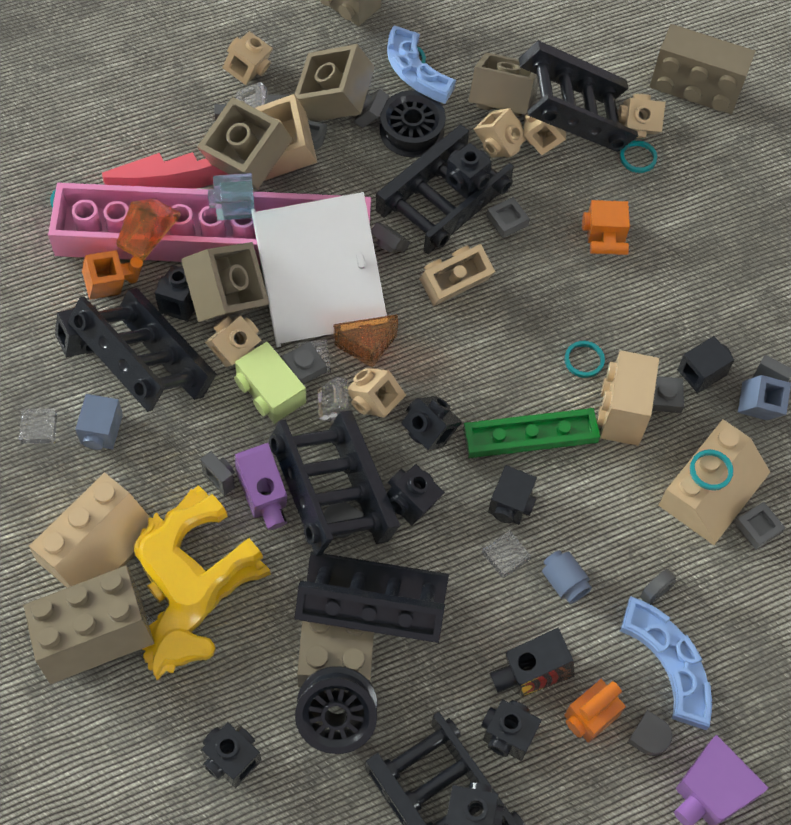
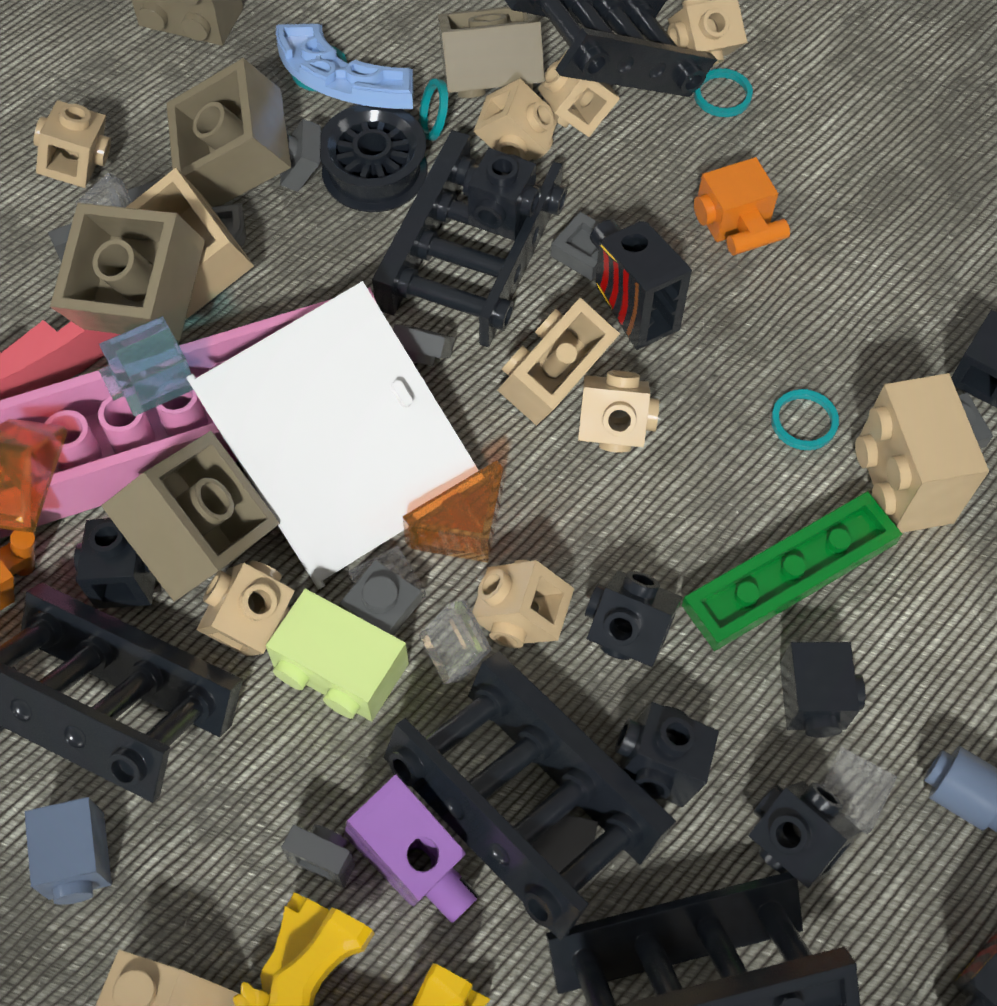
camera: 20 degrees left, 0 degrees up
none -> teal piece [419,78,448,141]
none -> tan brick [578,370,659,453]
none -> black torso [590,219,692,350]
none -> black brick [748,781,862,889]

